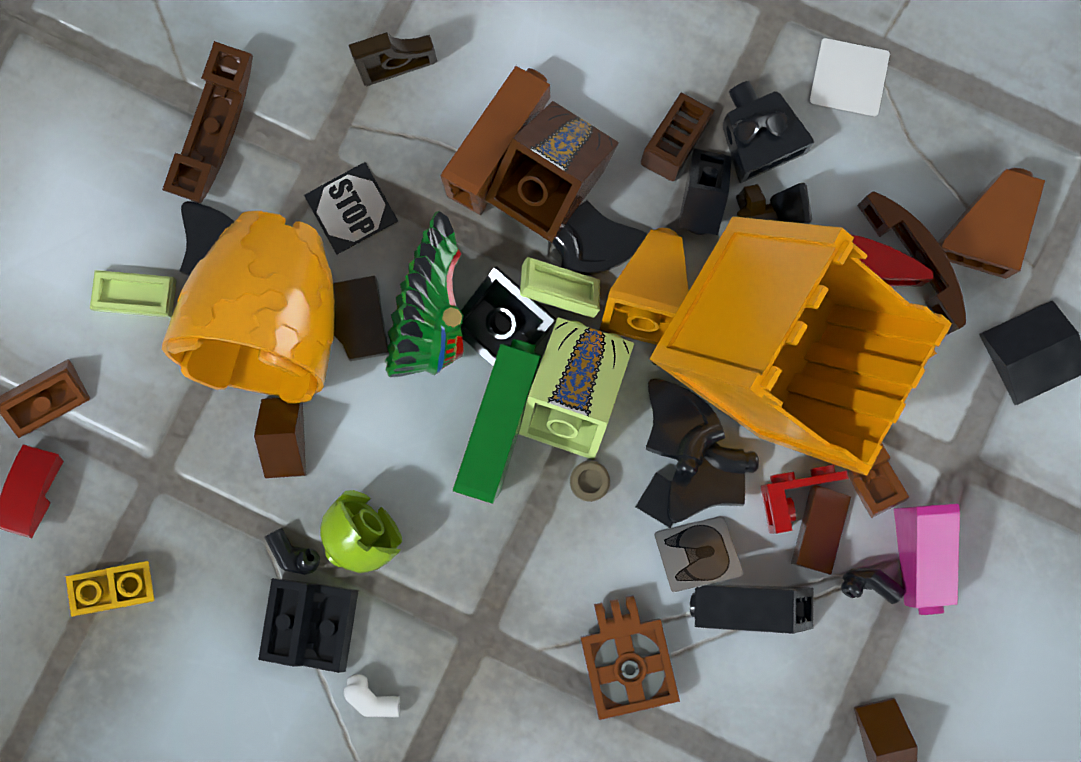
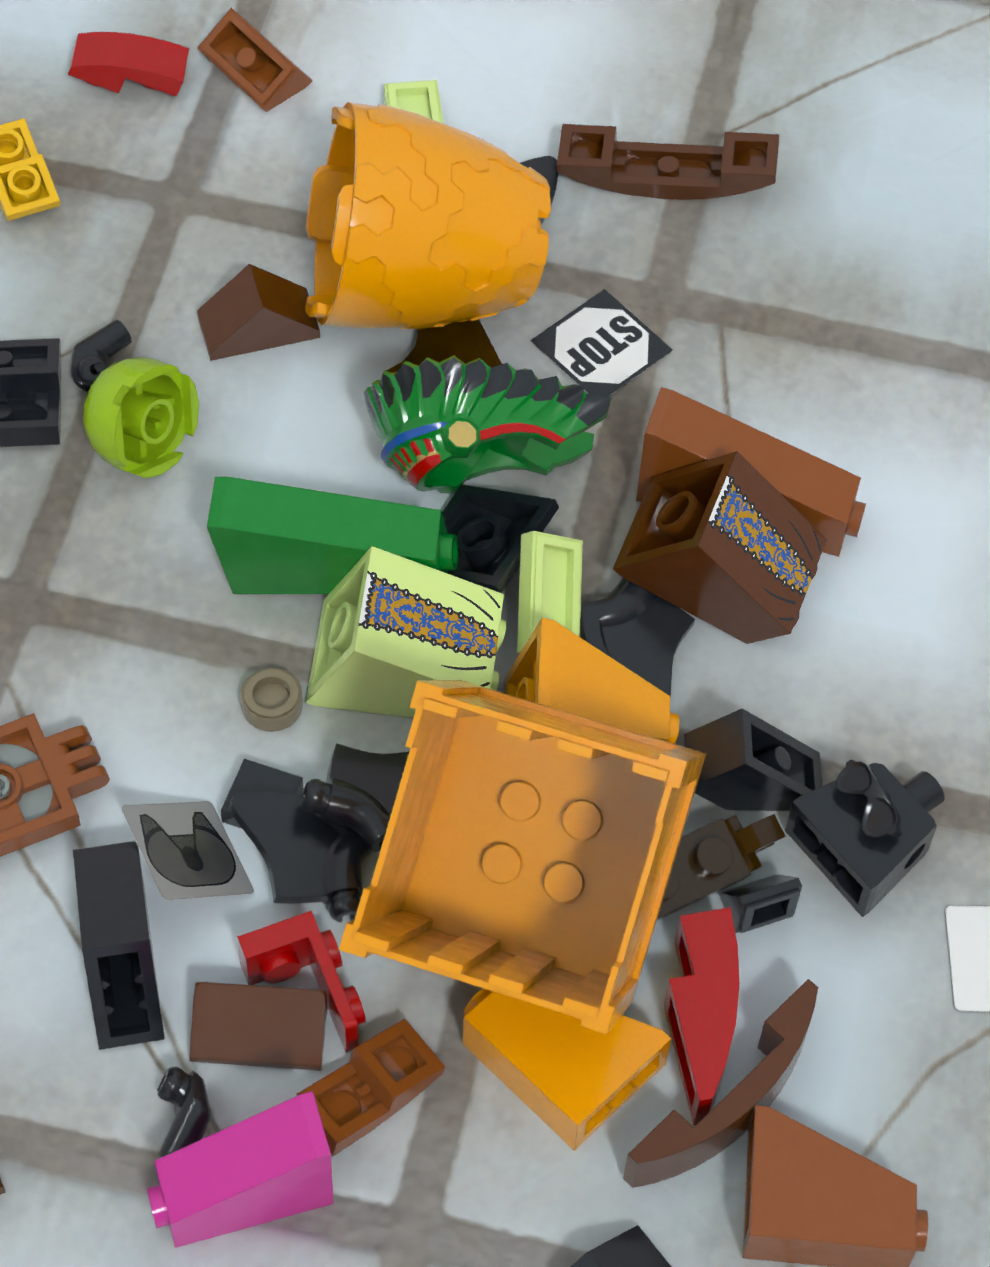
camera: 70 degrees right, 25 degrees down
dark brown tile [349,32,438,86] -> none
reddish brown slope [641,92,715,181] -> none

